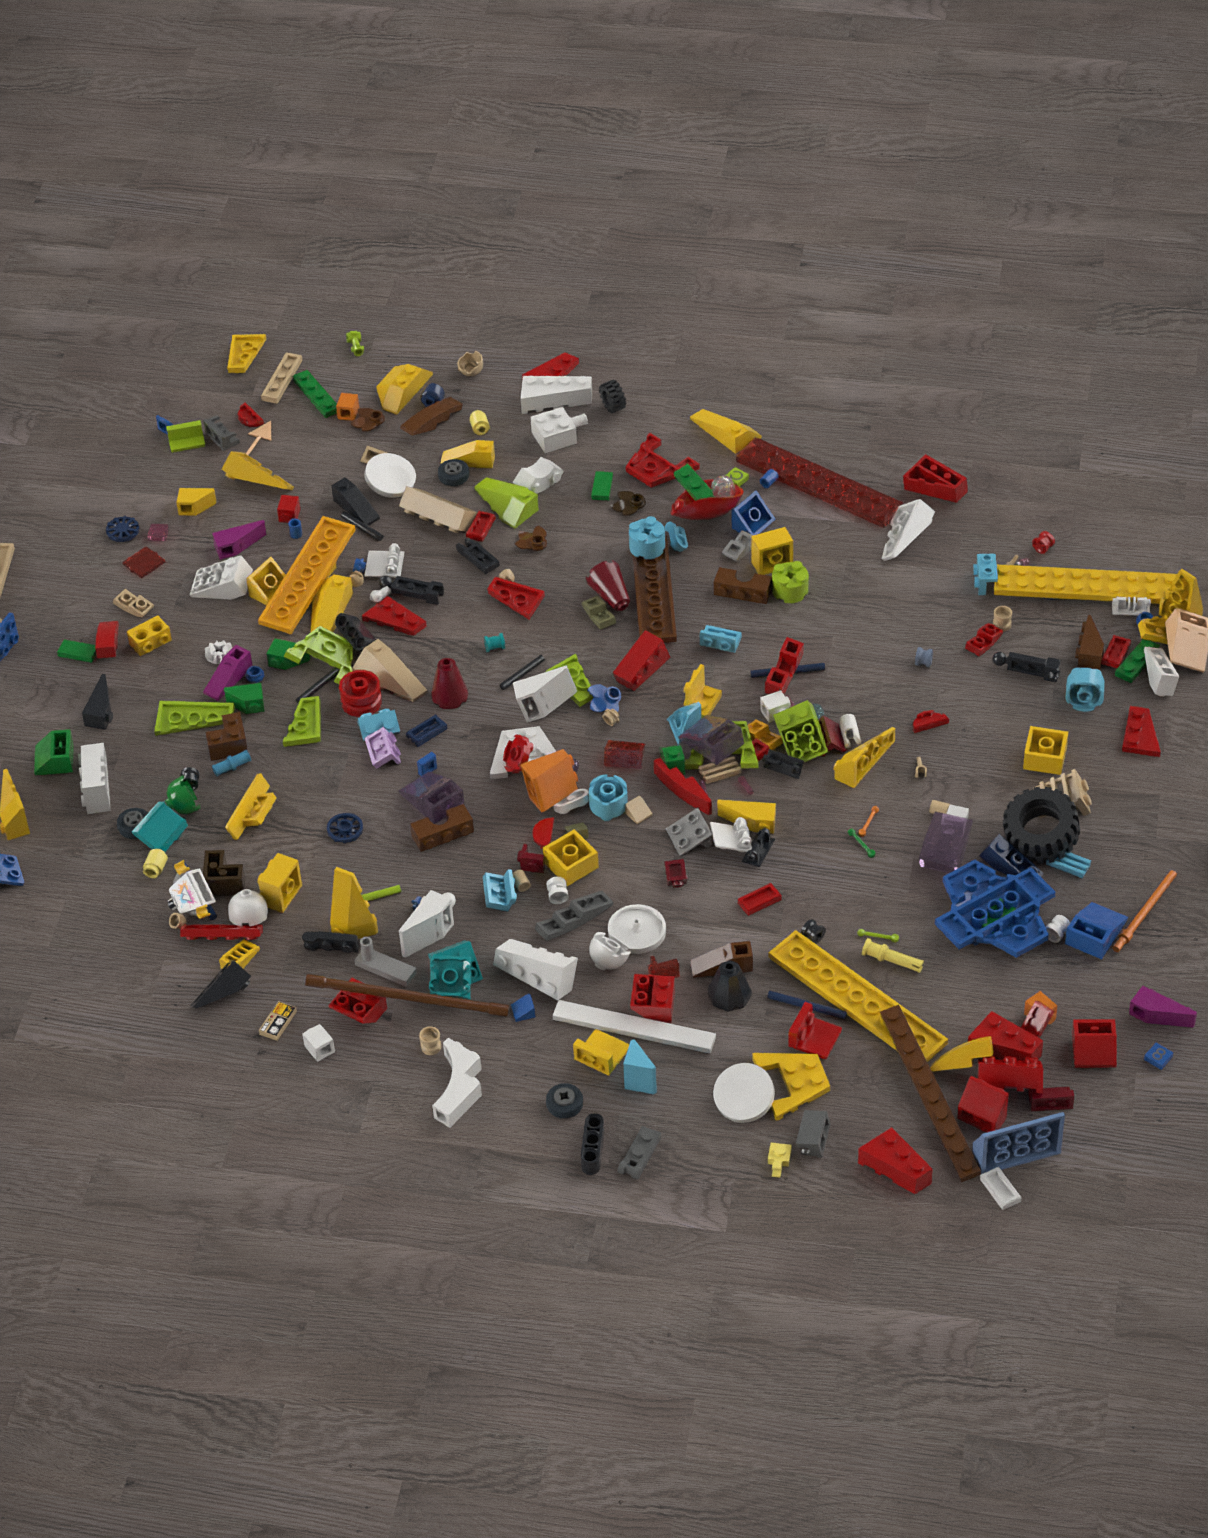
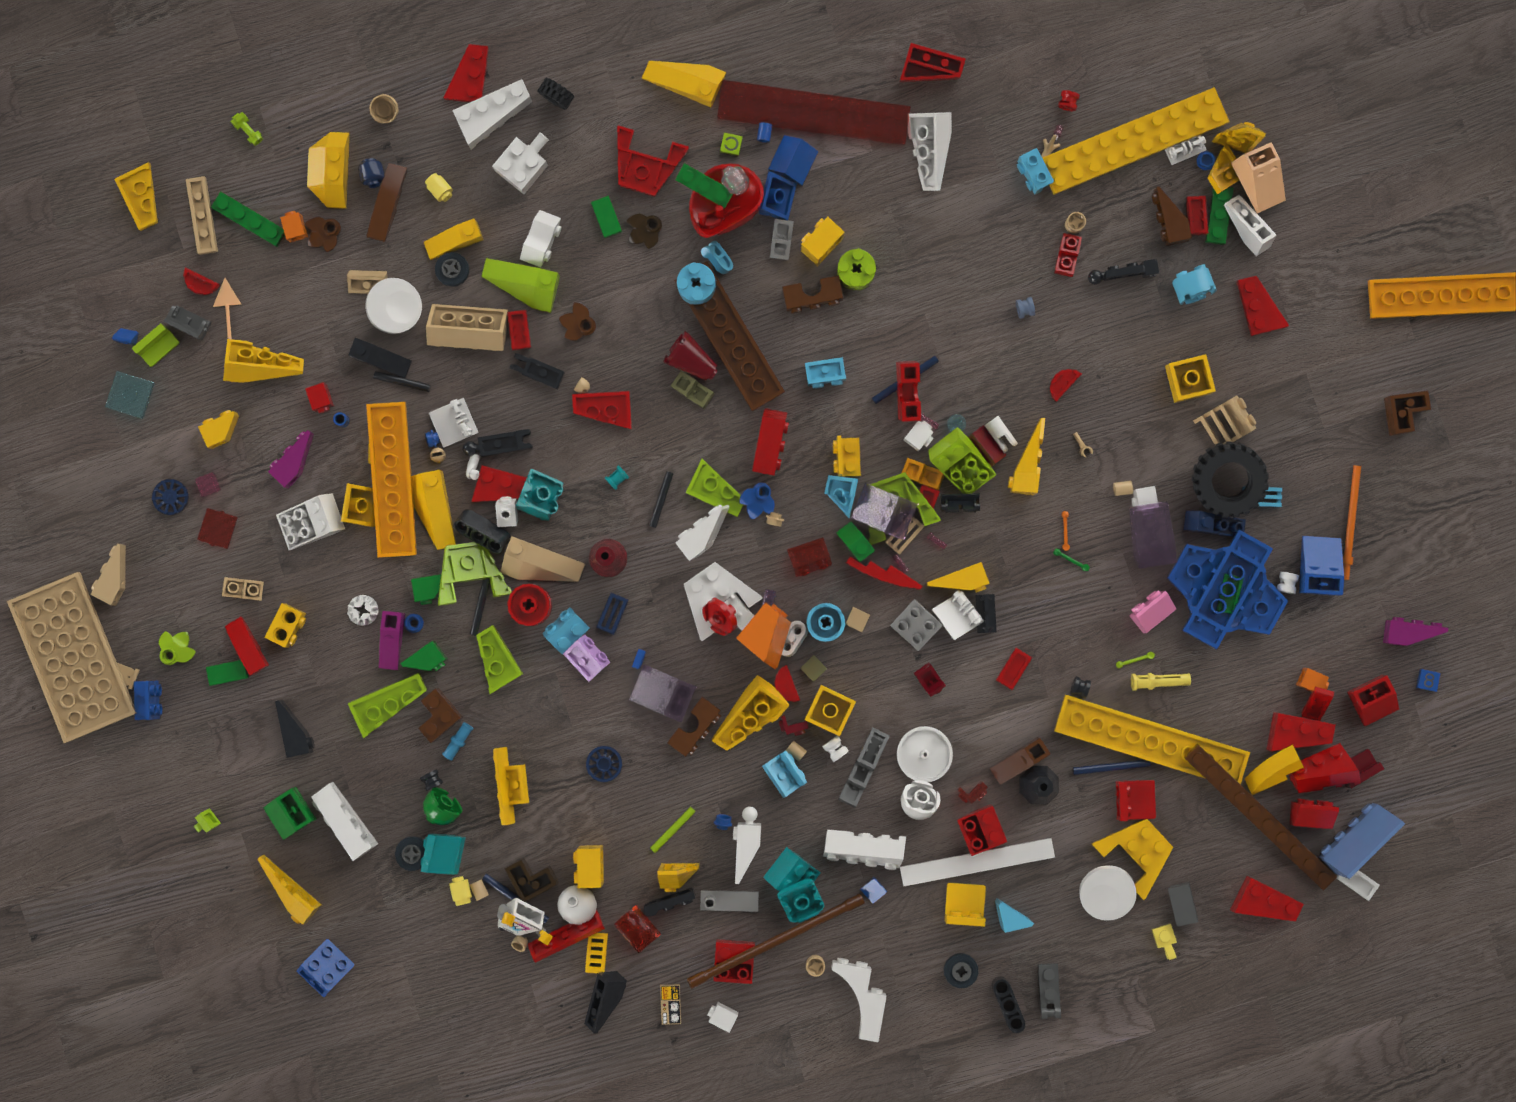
camera: 25 degrees left, 40 degrees up
none -> tan slope [90,543,126,606]
none -> clear light blue tile [105,371,155,419]
none -> lime plate [159,631,196,665]
none -> tan hinge [469,879,489,901]
none -> white brick [495,496,518,527]
none -> teal slope [516,469,564,521]
none -> clear red bracket [614,905,661,953]
none -> yellow wedge [711,675,789,751]
none -> blue slope [768,135,818,186]
none -> bright pink slope [1129,590,1176,633]

